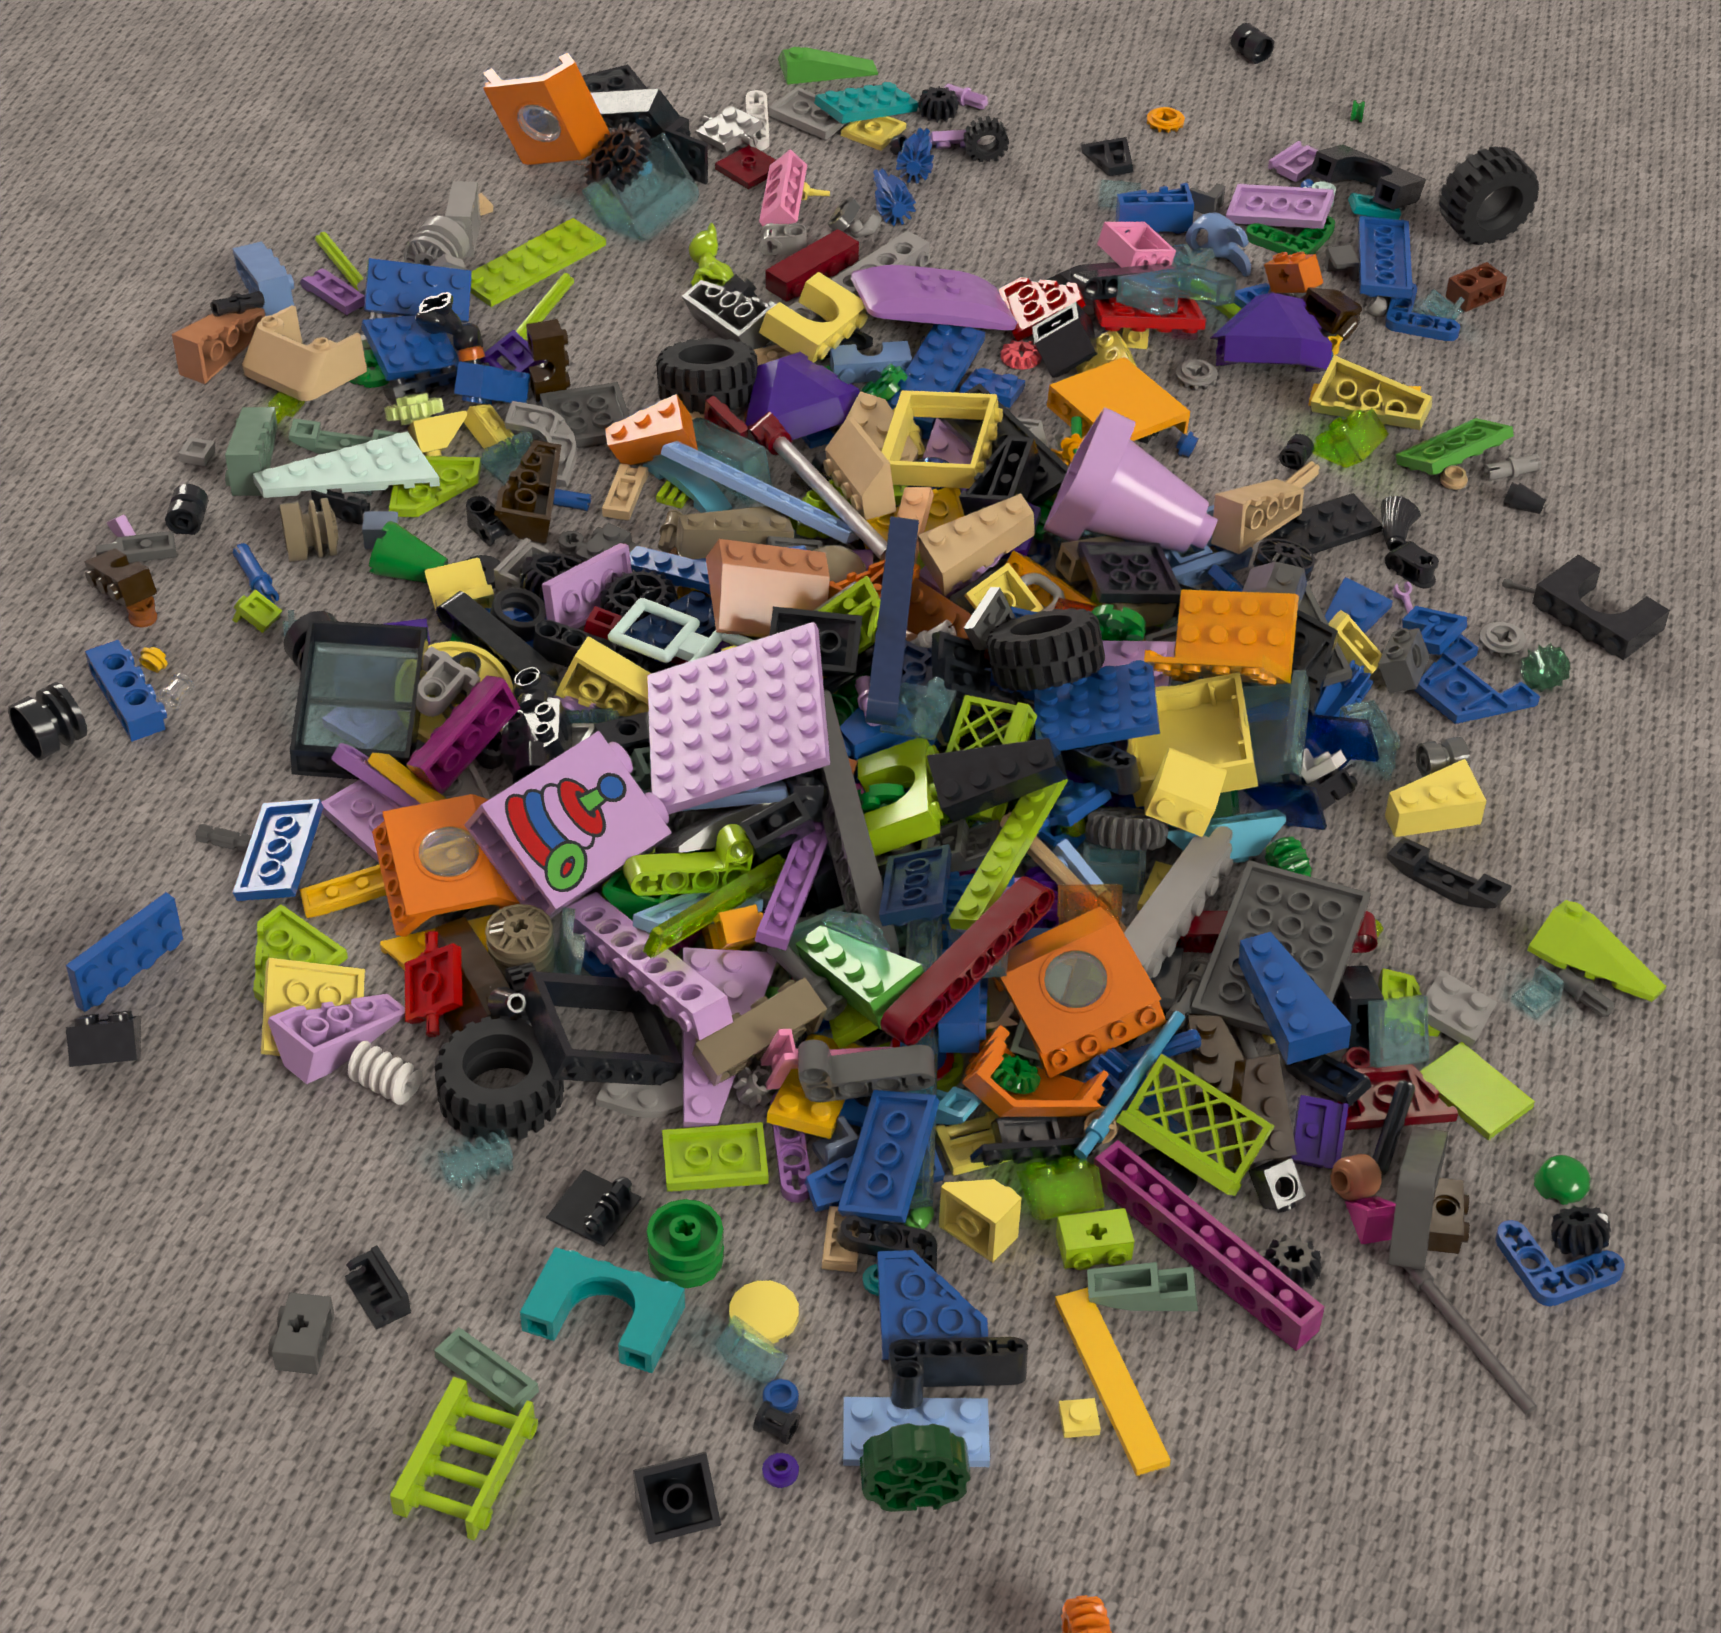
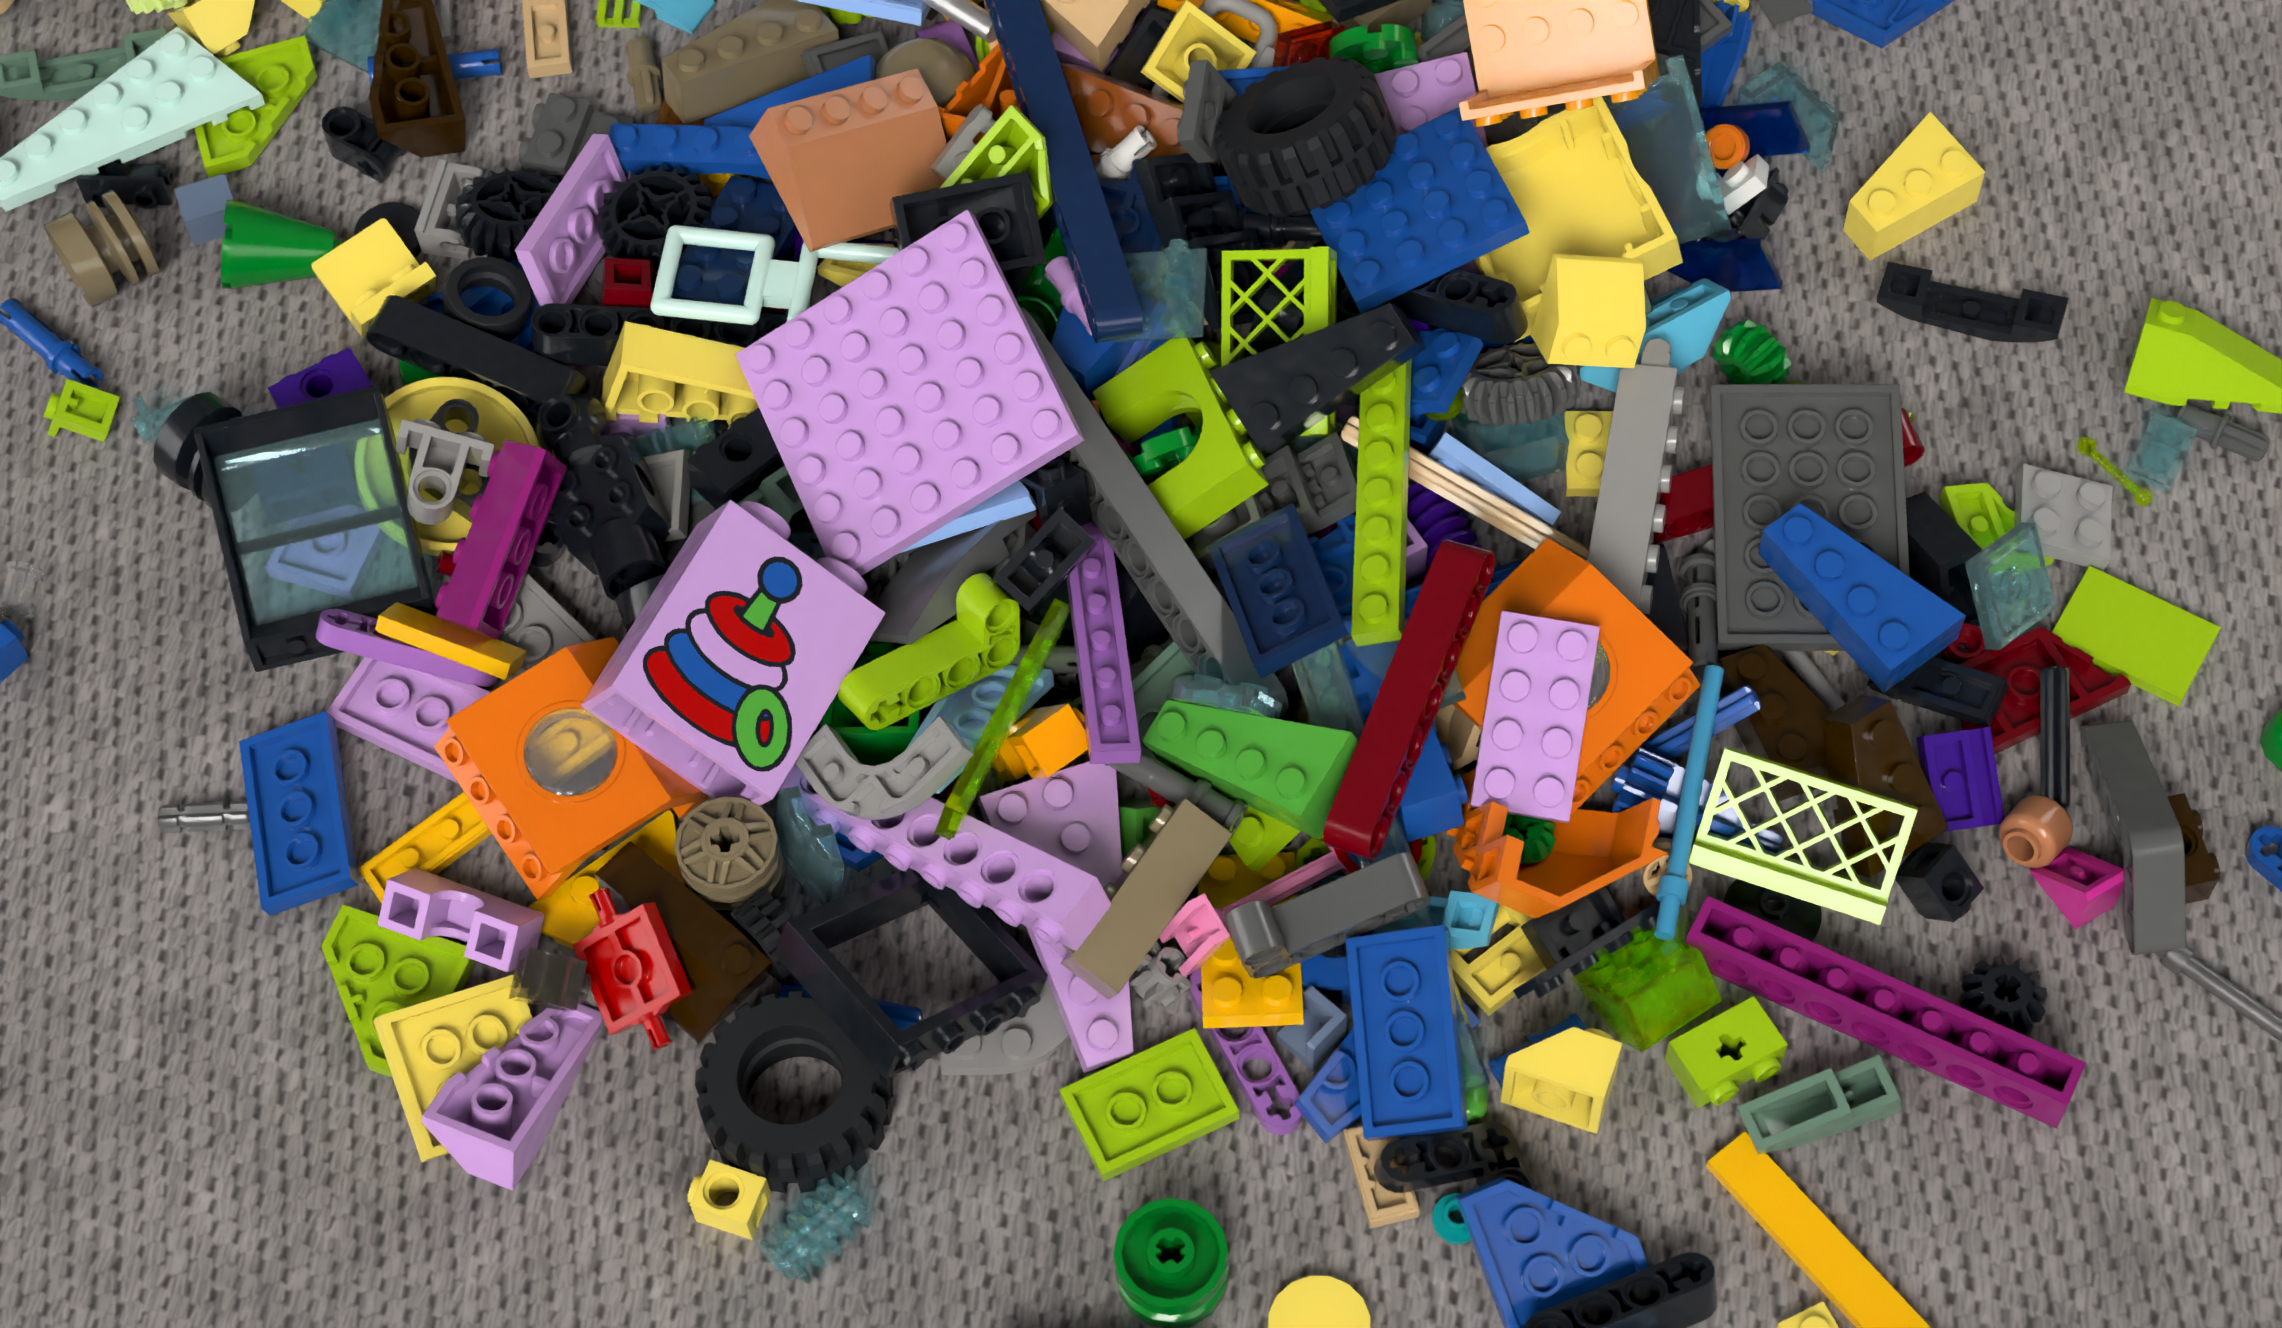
camera: 15 degrees left, 15 degrees up
blue plate [66,892,183,1012] -> none
black slope [66,1011,141,1067] -> none
white piece [348,1040,422,1105] -> none
black cone [488,987,526,1019] -> none
black hinge [546,1169,641,1247] -> none
dark grey bush [559,531,584,556] -> none
clear orange plate [1057,884,1122,929] -> none
dark grey wheel [1416,737,1470,777] -> none
none -> lavender arch [377,868,545,972]
none -> clear smoke brick [508,948,591,1012]
none -> light yellow brick [688,1159,772,1240]
none -> light grey plate [795,716,974,820]
none -> lavender plate [1469,611,1600,823]
none -> orange tile [1702,124,1750,169]
none -> clear neon green hinge [2077,437,2153,506]

